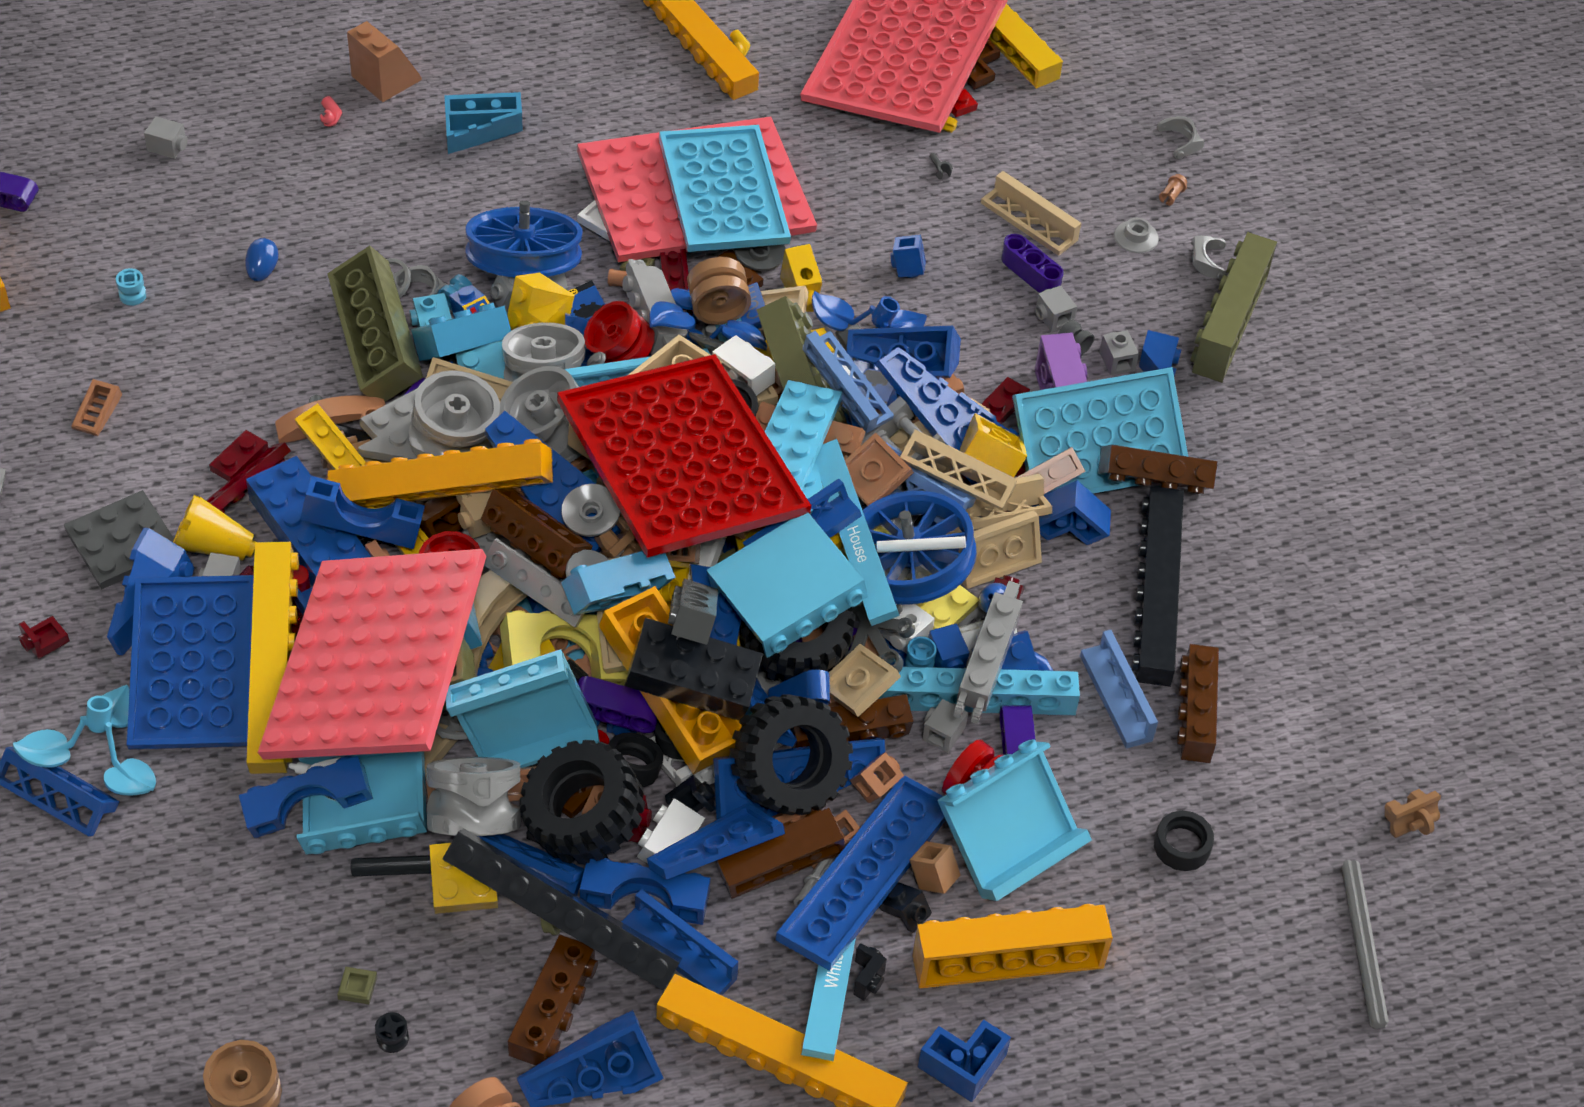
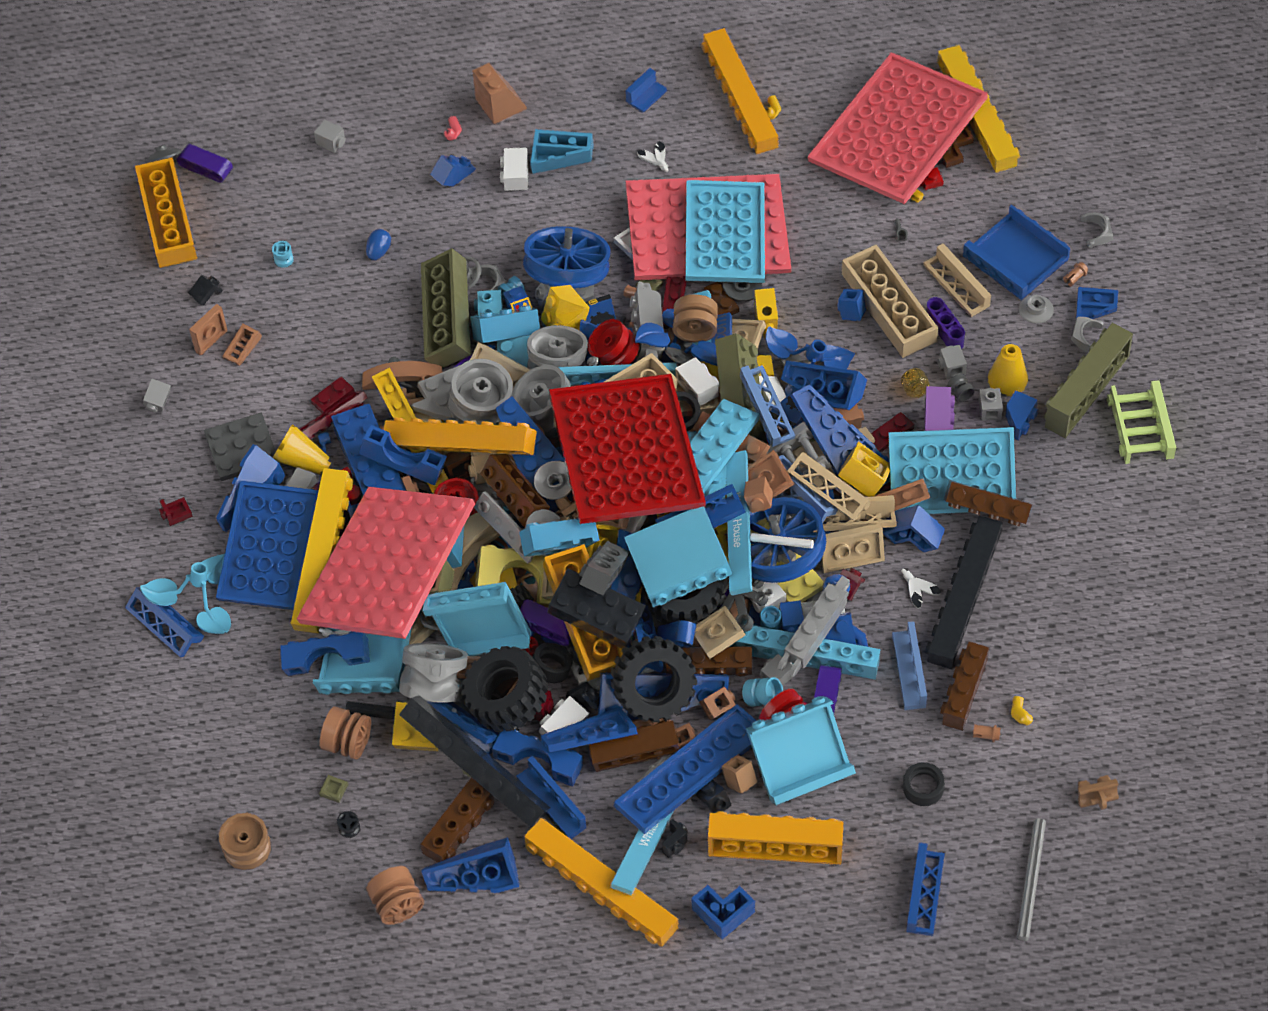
camera: 20 degrees right, 5 degrees up
none -> black bracket [188,275,223,306]
none -> nougat plate [189,304,227,355]
none -> blue hand [318,432,331,454]
none -> nougat wheel [320,706,371,760]
none -> blue slope [430,155,476,186]
none -> white brick [500,148,528,190]
none -> blue panel [625,68,667,112]
none -> white piece [637,141,668,172]
none -> medium azure wheel [742,677,783,707]
none -> nougat brick [744,476,773,513]
none -> tan brick [842,245,938,358]
none -> clear yellow head [900,368,930,398]
none -> white piece [901,569,941,609]
none -> blue fence [906,843,945,936]
none -> blue panel [963,205,1070,300]
none -> nougat pin [973,724,1001,742]
none -> yellow cone [988,344,1028,396]
none -> yellow arm [1011,696,1033,726]
none -> blue wing [1076,287,1118,319]
none -> yellowish green fence [1107,380,1176,464]

